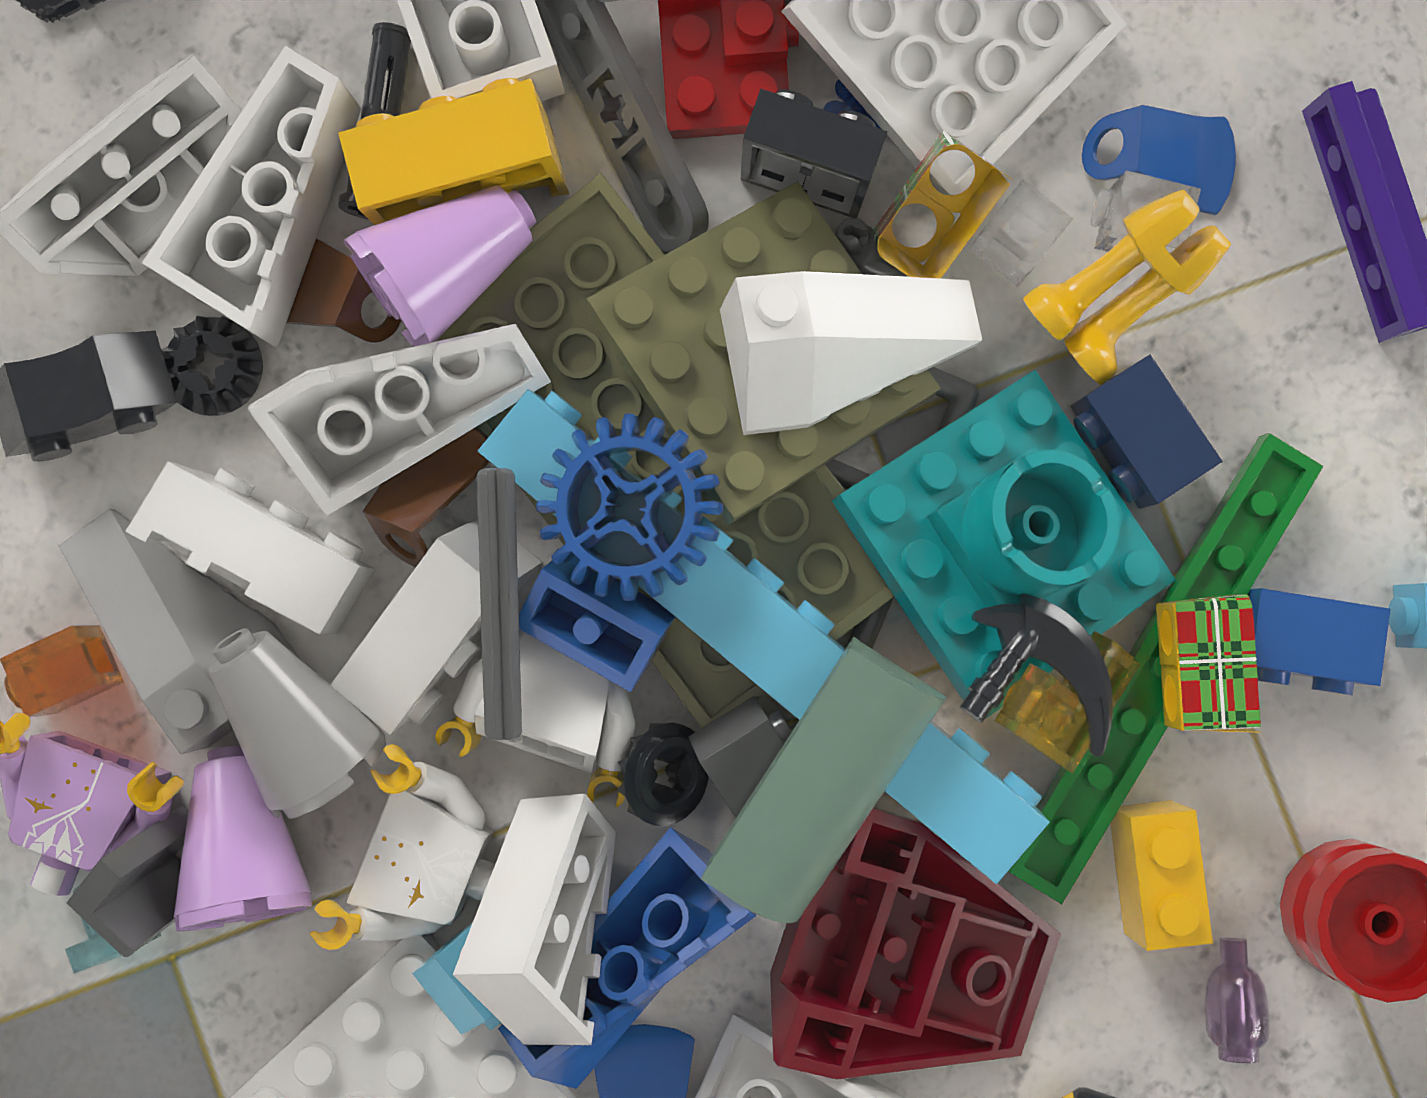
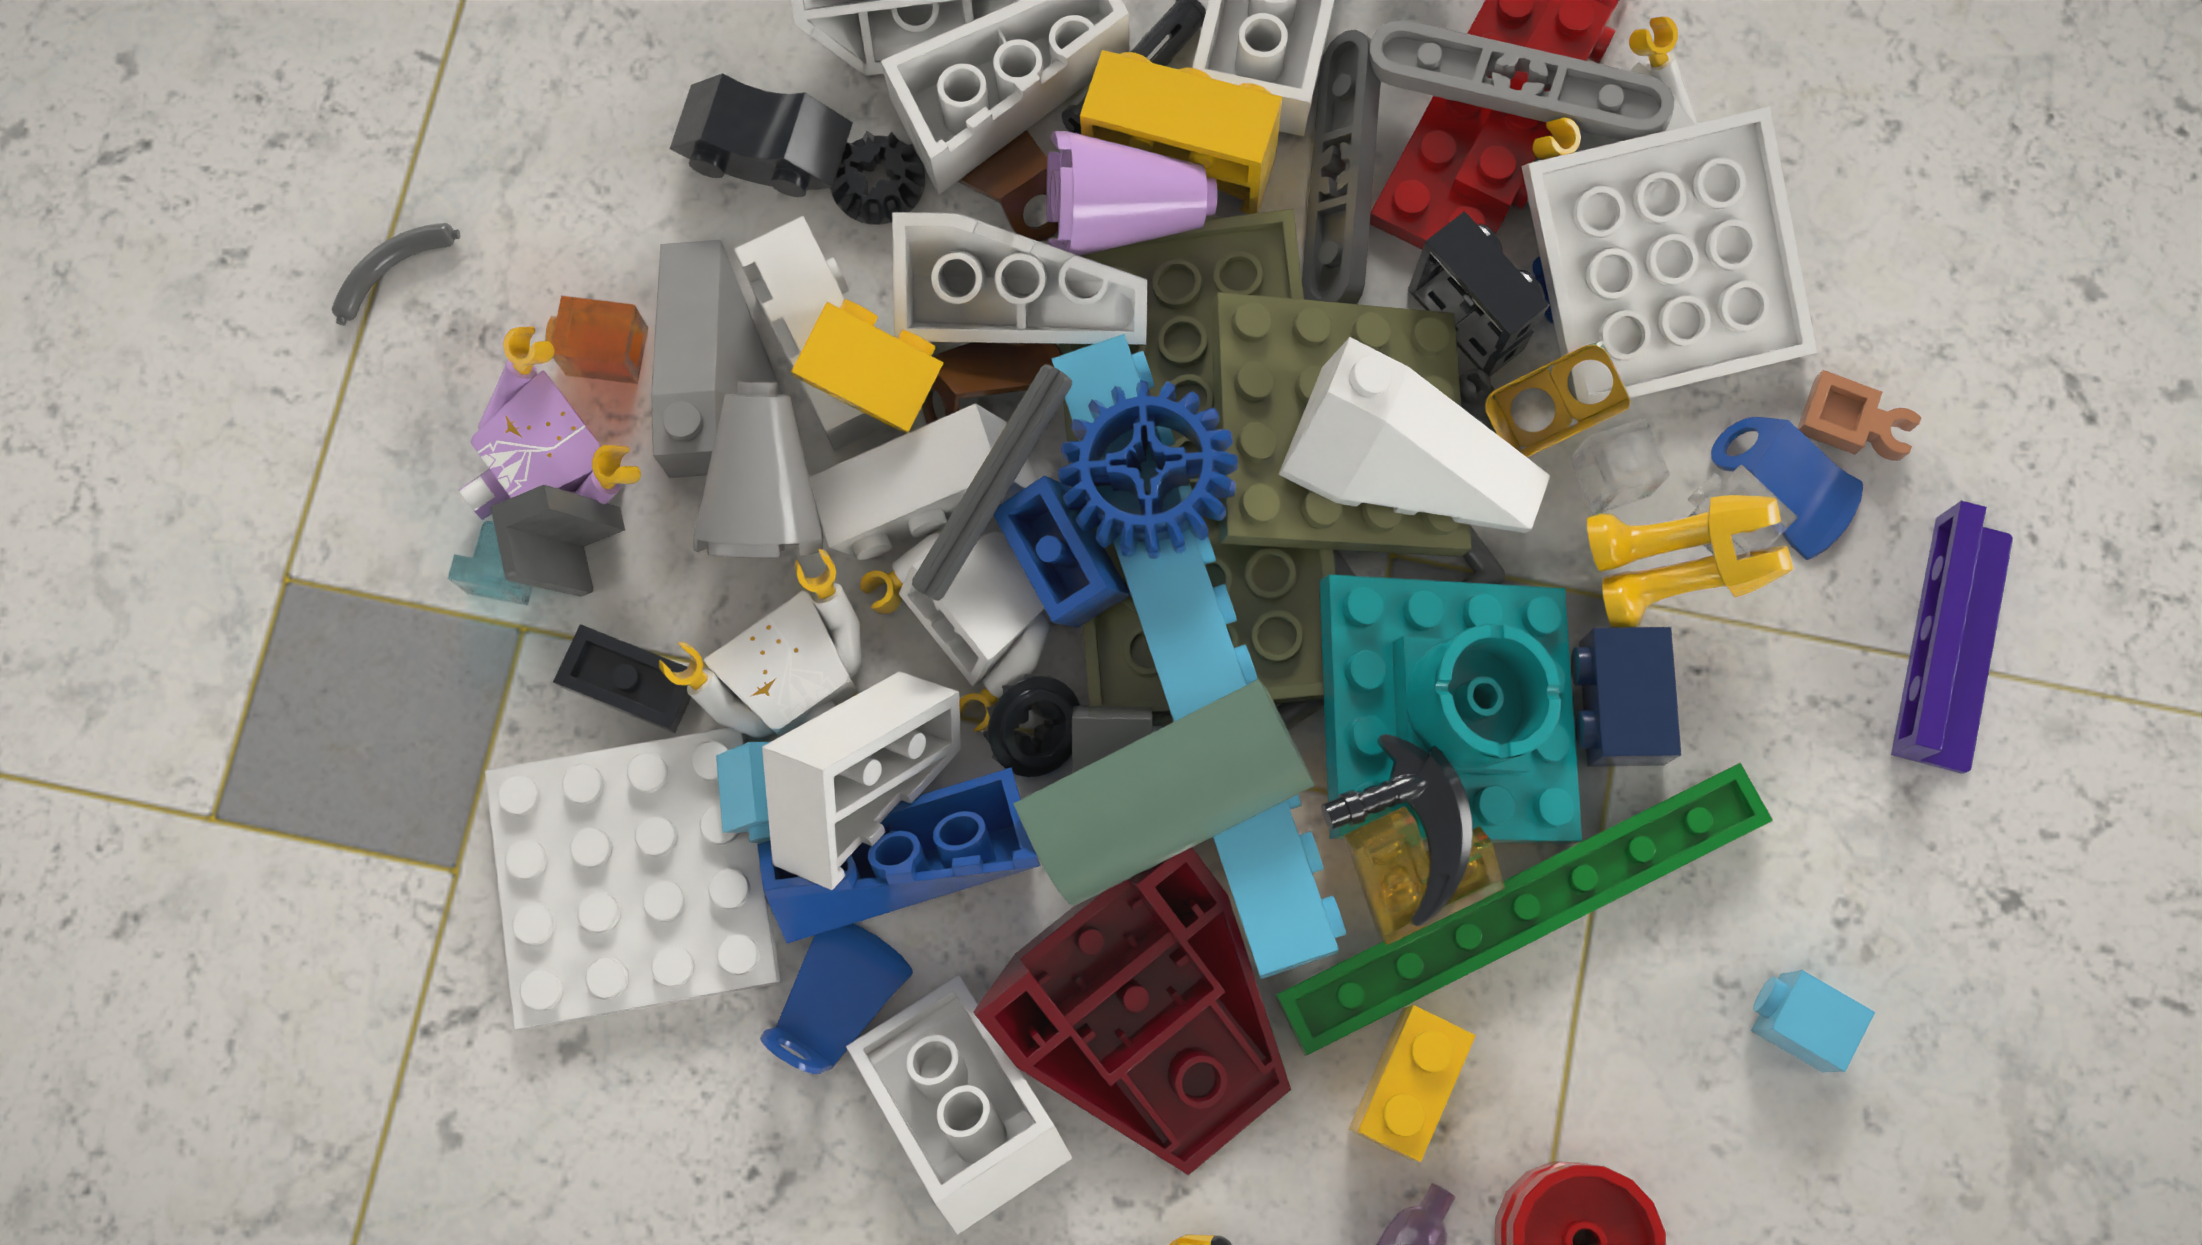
camera: 35 degrees right, 10 degrees down
lavender cone [174,746,312,932] -> none
piece [1156,594,1261,733] -> none
blue brick [1247,588,1391,696] -> none
none -> black plate [553,624,691,733]
none -> yellow brick [791,299,944,434]
none -> nougat plate [1797,370,1921,461]

